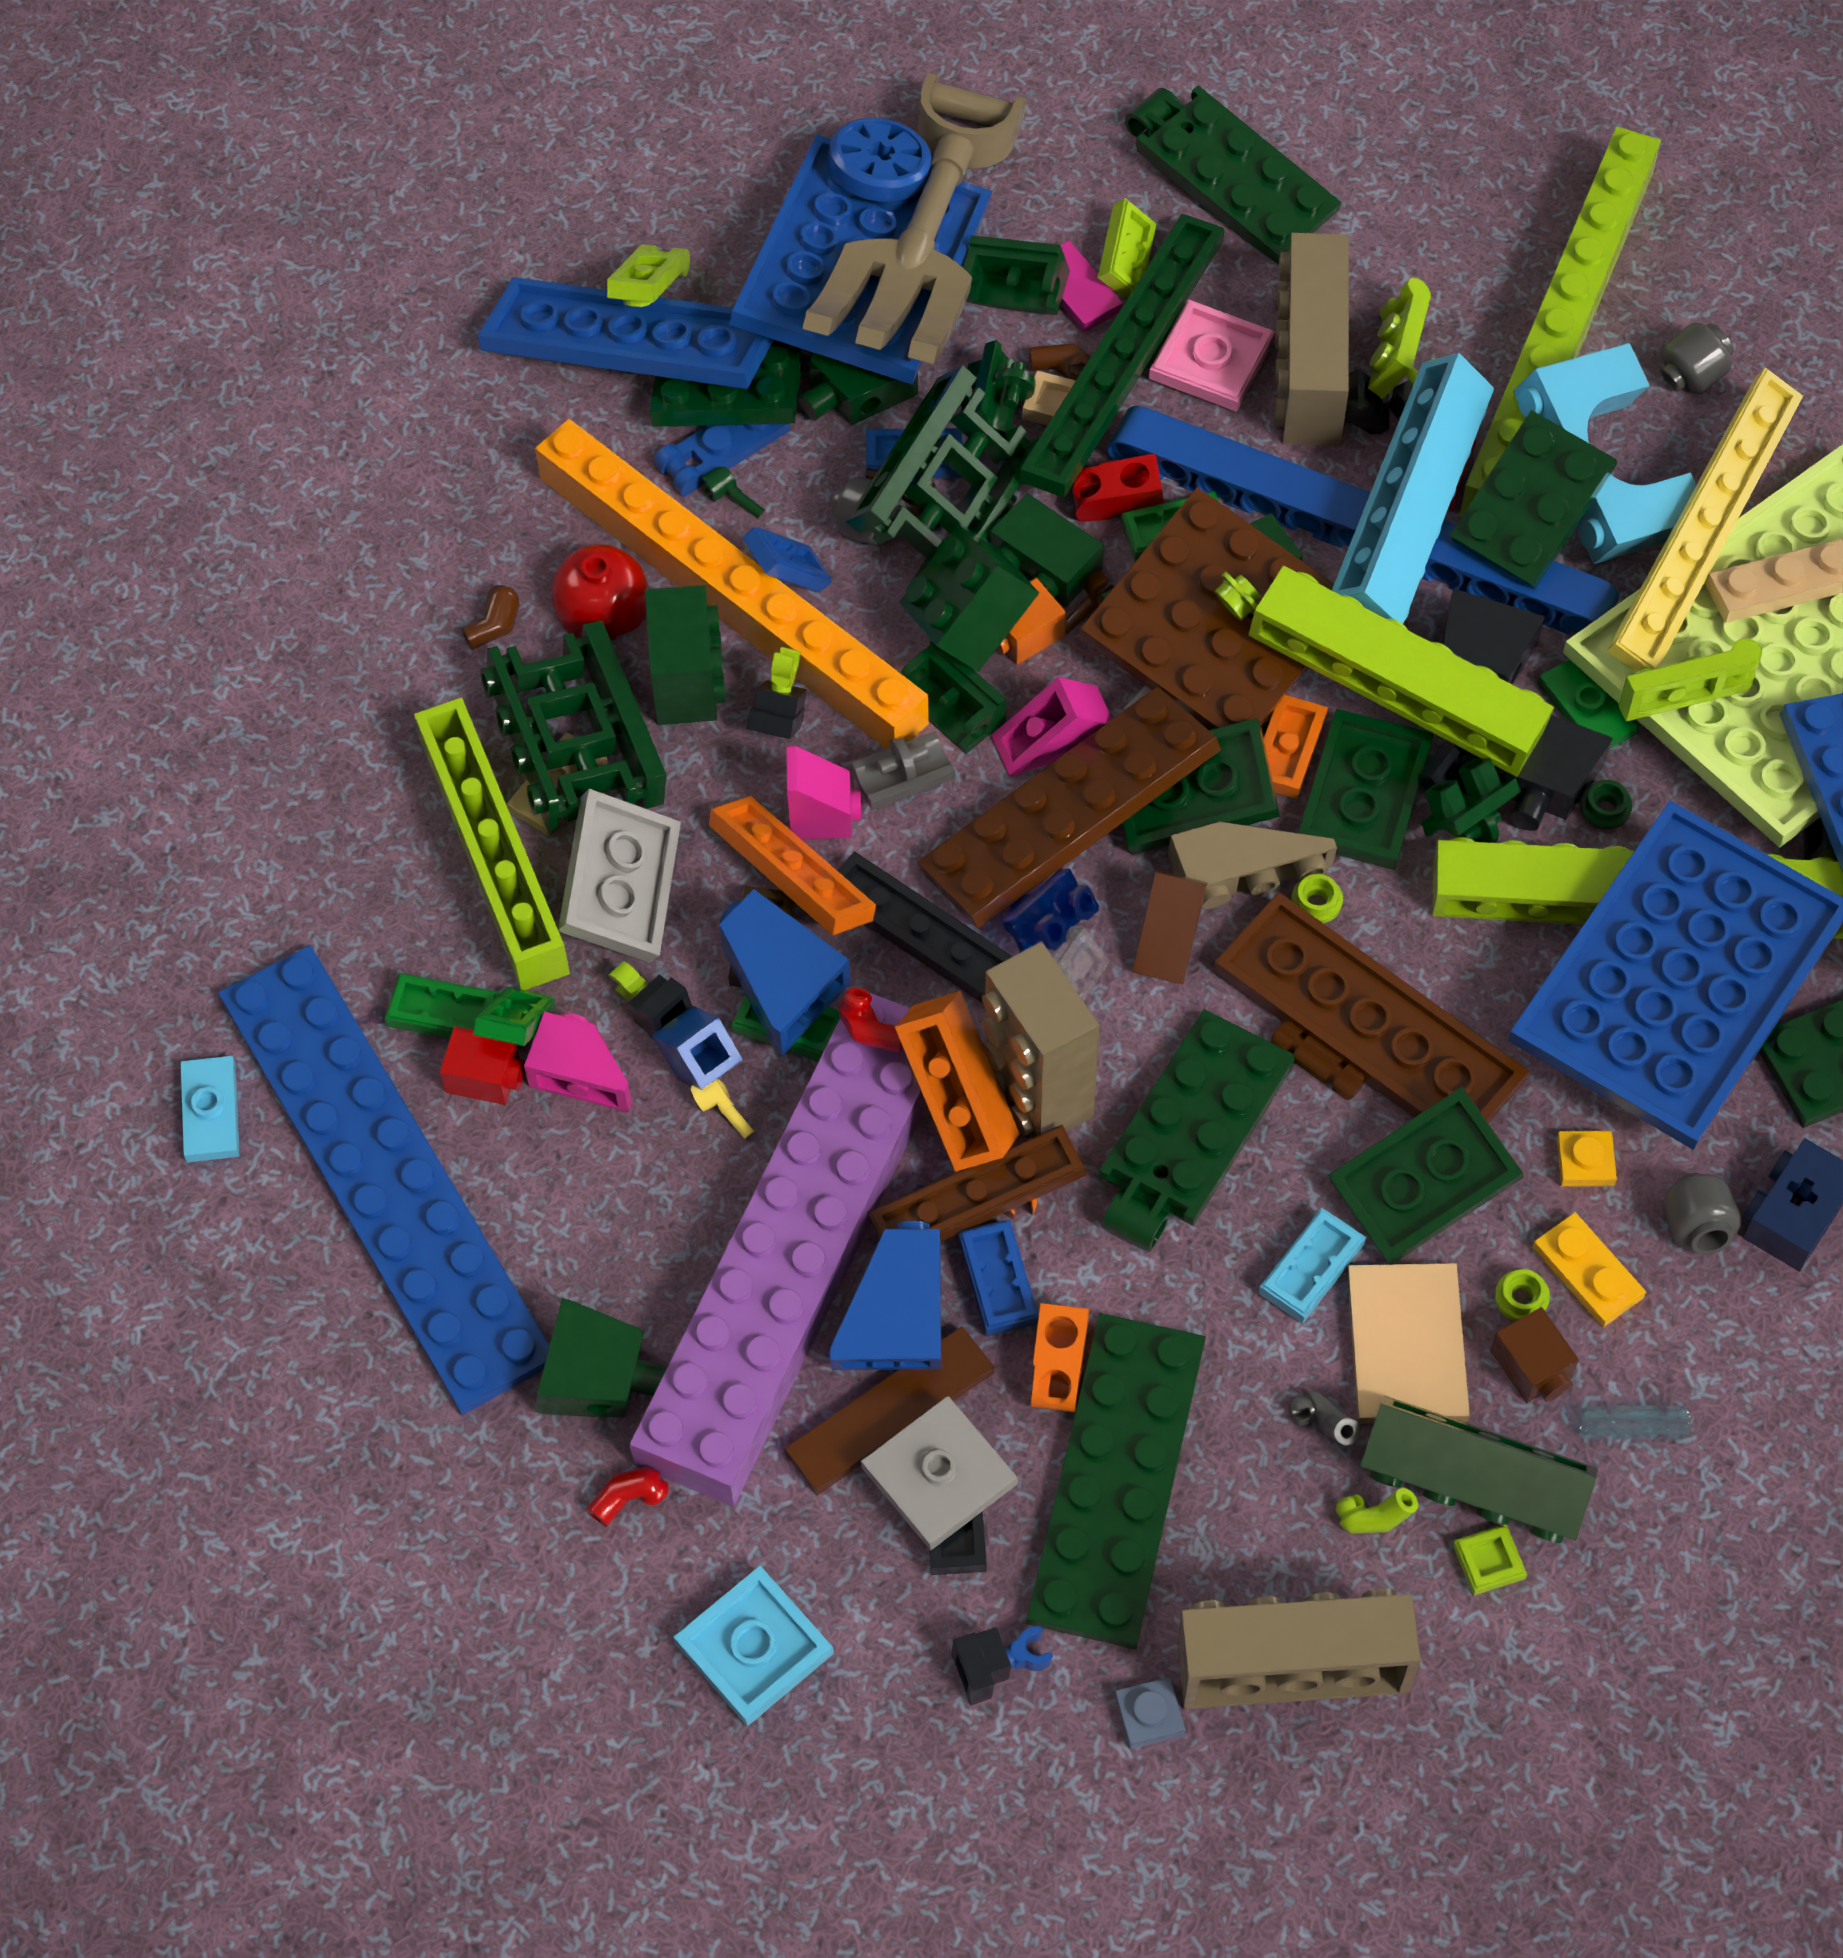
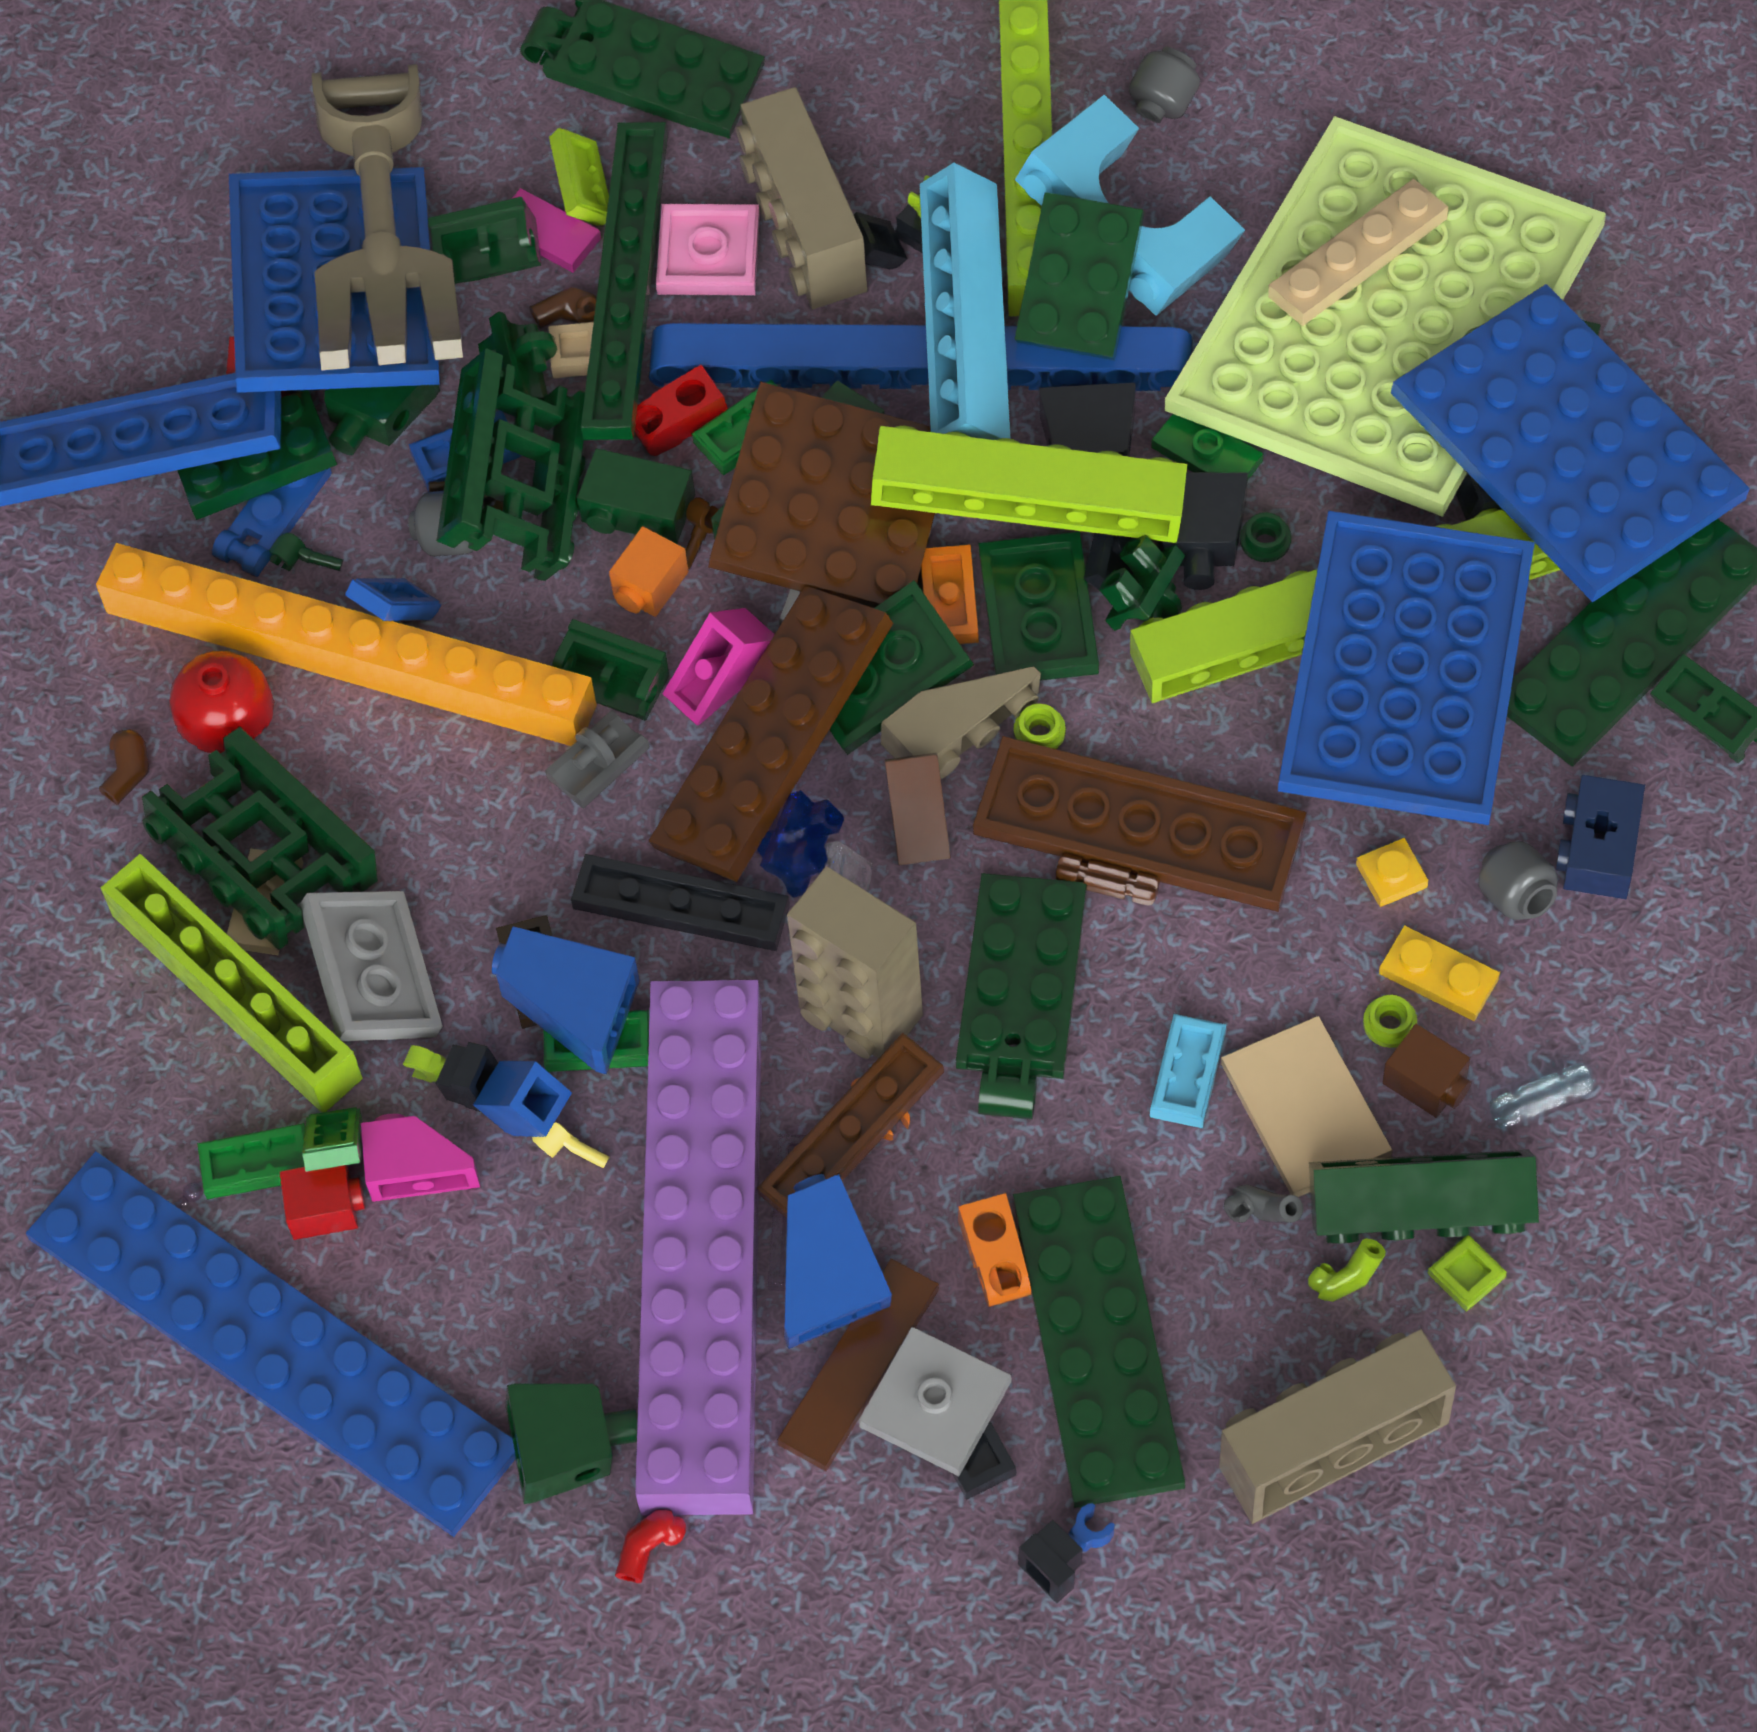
camera: 20 degrees left, 0 degrees up
medium azure plate [181,1056,240,1163] -> none
lime plate [607,244,690,307] -> none
dark green brick [645,585,726,725] -> none
medium azure plate [673,1566,834,1727] -> none
orange plate [709,796,876,936] -> none
black piece [747,647,807,739] -> none
dark pink slope [786,746,862,839] -> none
blue wheel [827,118,932,202] -> none
red arm [839,987,903,1053] -> none
orange brick [895,990,1020,1172] -> none
dark green brick [899,523,1039,672] -> none
blue plate [958,1219,1039,1337] -> none
sand blue plate [1115,1677,1186,1750] -> none
lime plate [1214,571,1260,621] -> none
dark green plate [1328,1087,1524,1265] -> none
lime plate [1368,278,1431,398] -> none
light yellow tile [1607,368,1803,672] -> none
lime plate [1618,638,1762,722] -> none

